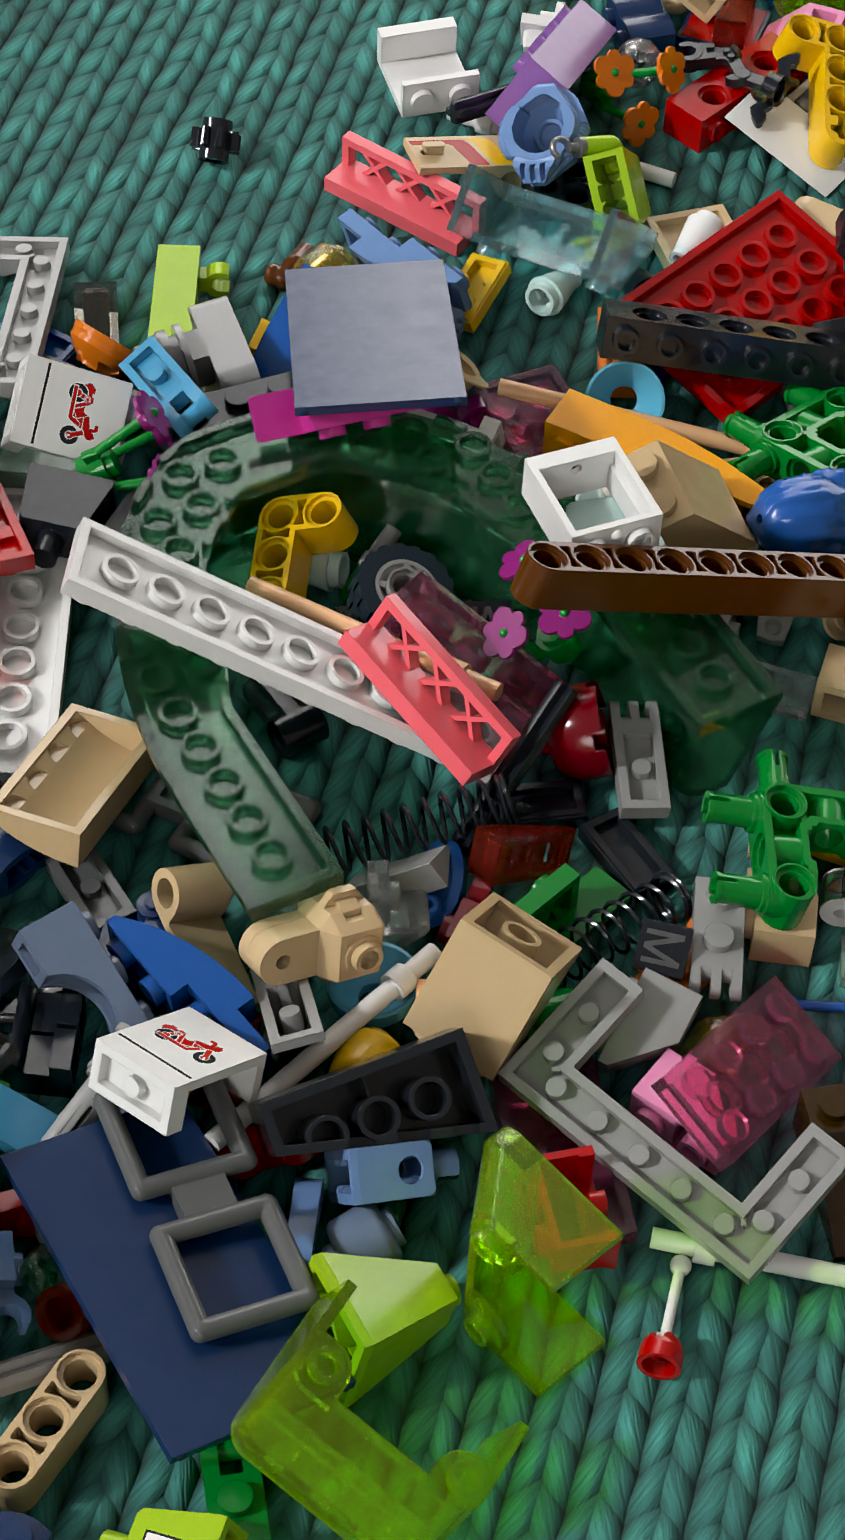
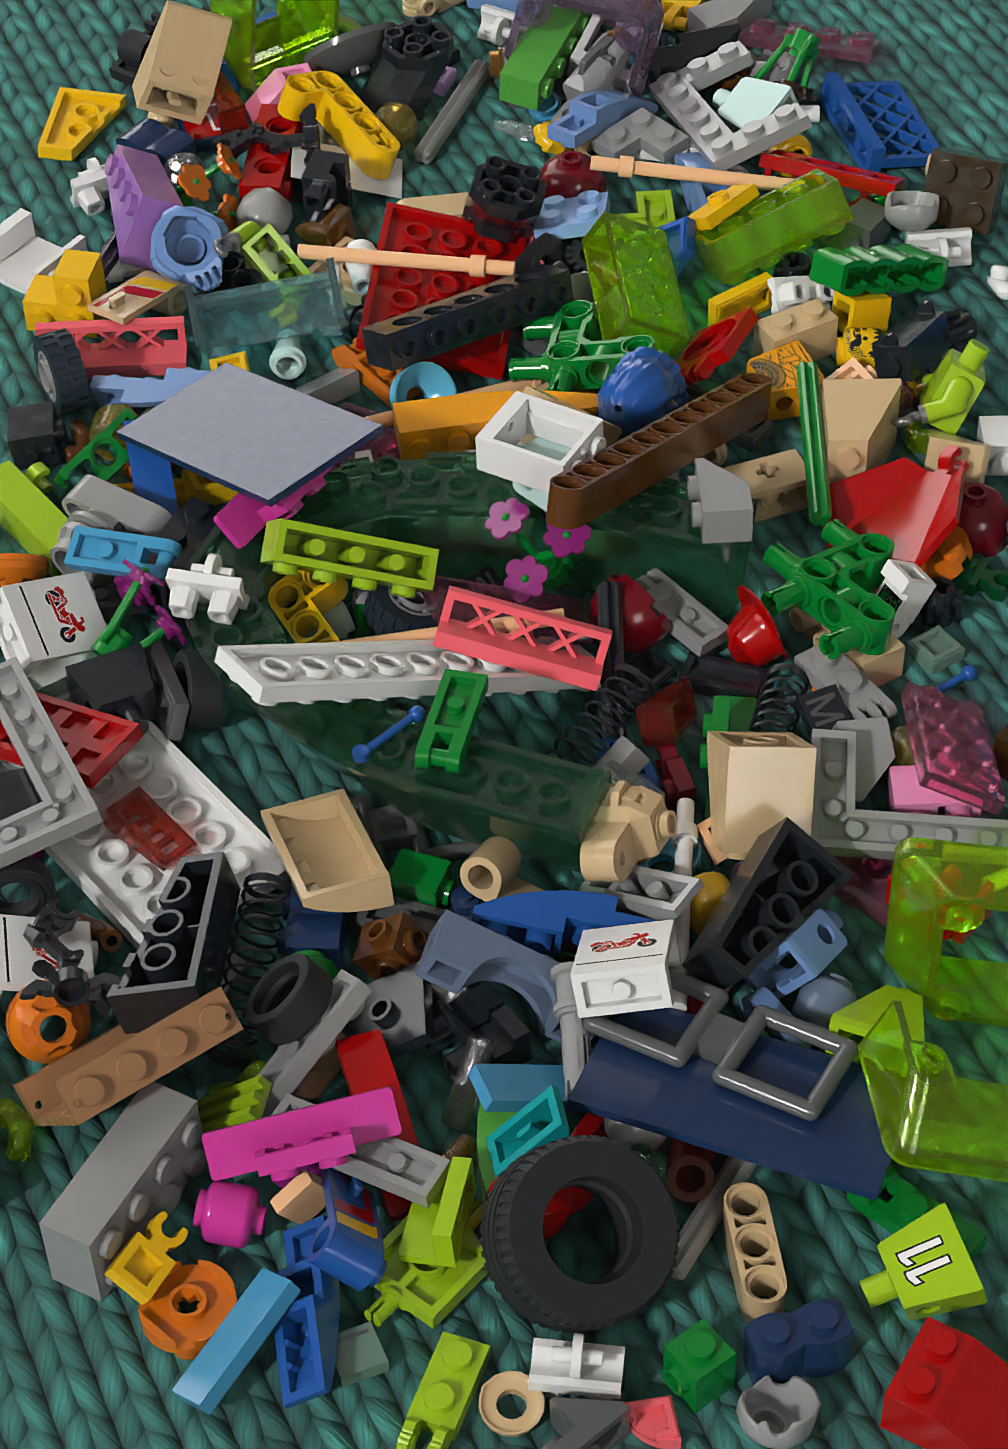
camera: 35 degrees left, 5 degrees down
none -> black head [7,401,67,470]
none -> yellow brick [22,249,107,338]
none -> black wheel [33,328,90,417]
none -> green piece [53,408,137,490]
none -> white hips [165,553,250,625]
none -> light grey hair [236,187,293,235]
none -> lime brick [260,518,439,598]
none -> light grey slope [294,368,360,405]
none -> clear orange plate [295,204,354,247]
none -> light nougat bar [297,244,516,278]
none -> black hips [301,149,353,238]
none -> blue hinge [352,705,426,763]
none -> reddish brown brick [352,912,429,980]
none -> green brick [389,848,457,909]
none -> green plate [415,669,489,774]
none -> light grey slope [687,458,753,544]
none -> red piece [726,585,789,667]

